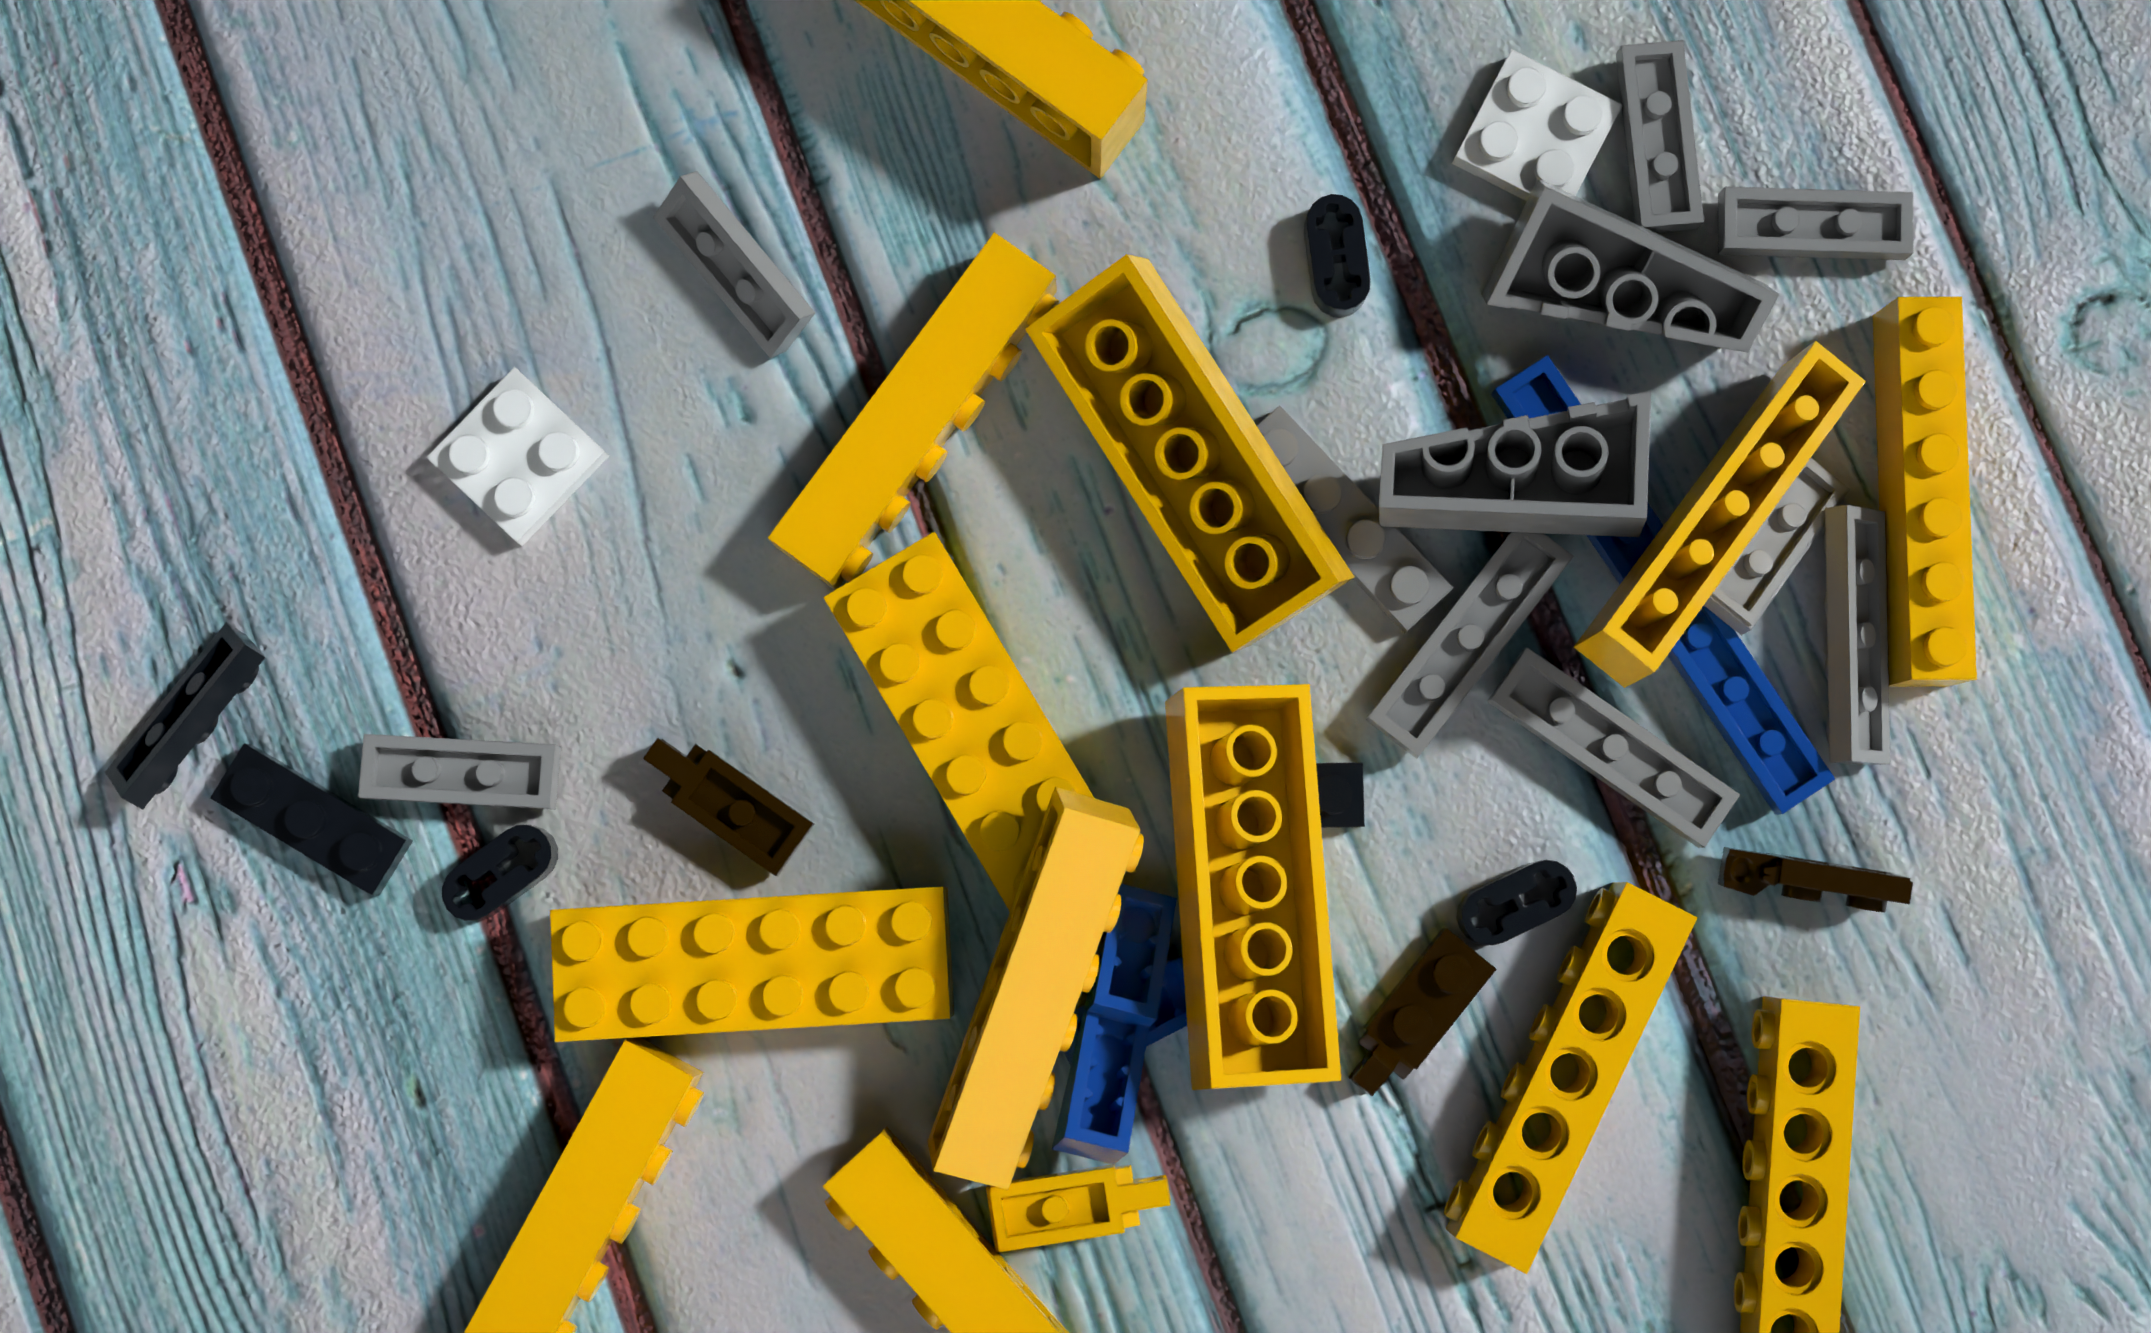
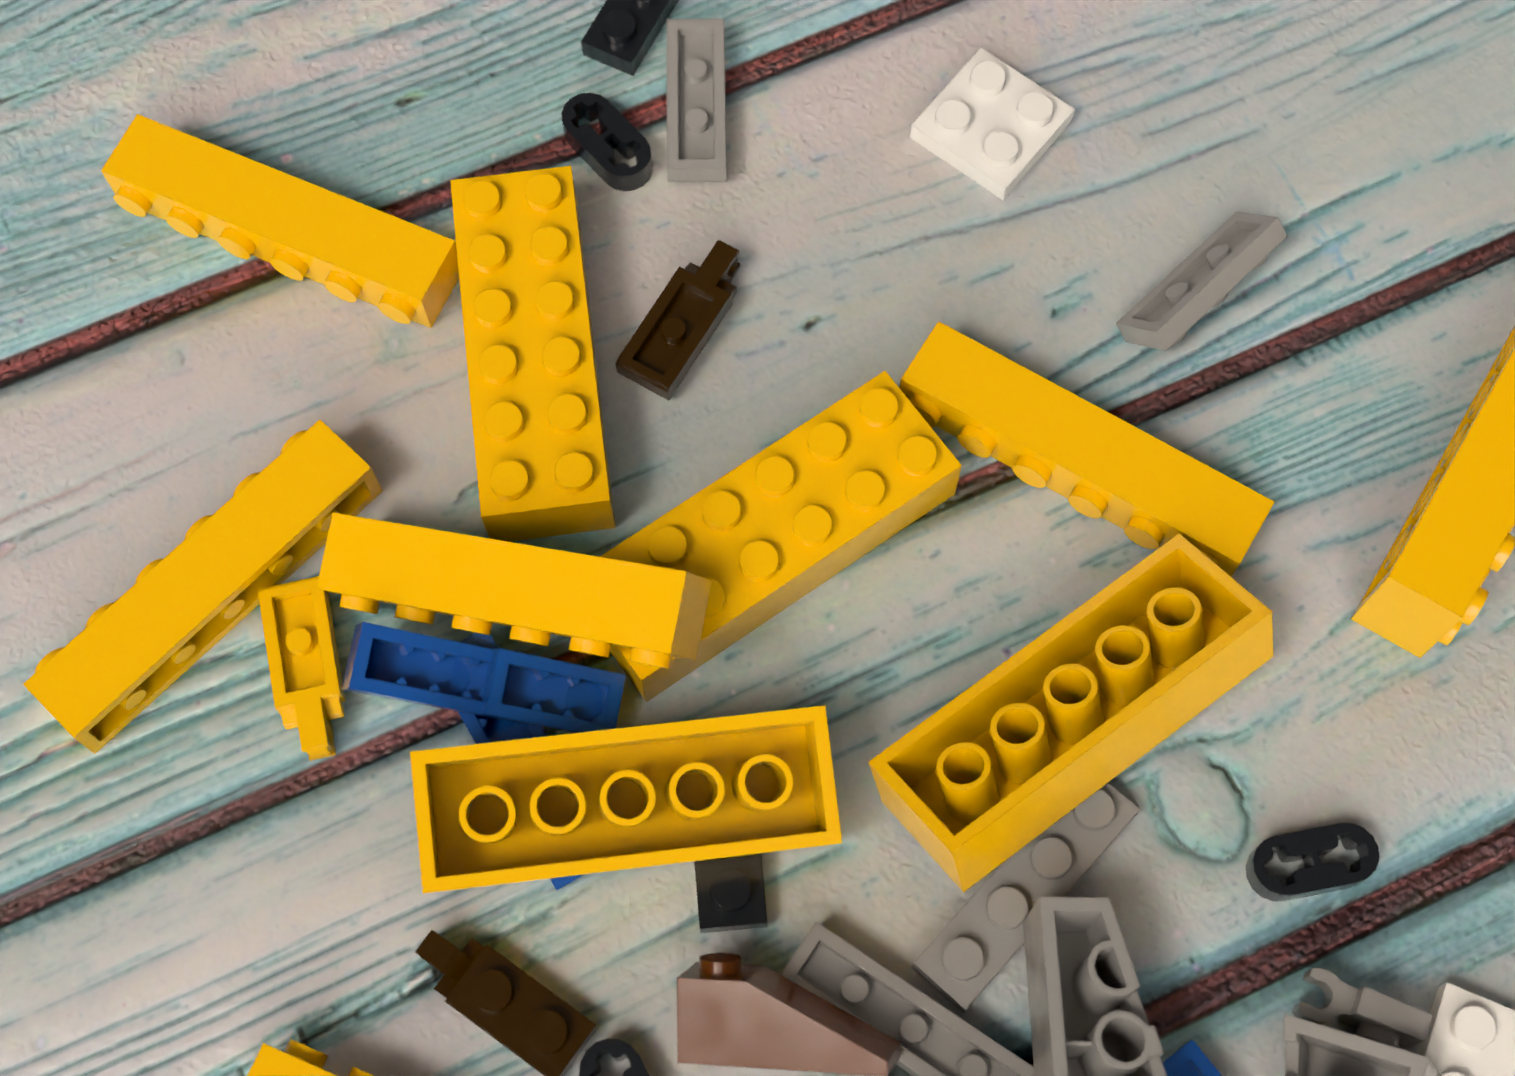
camera: 85 degrees right, 15 degrees down
none -> slope [677,953,901,1076]
none -> light grey plate [1292,968,1433,1049]

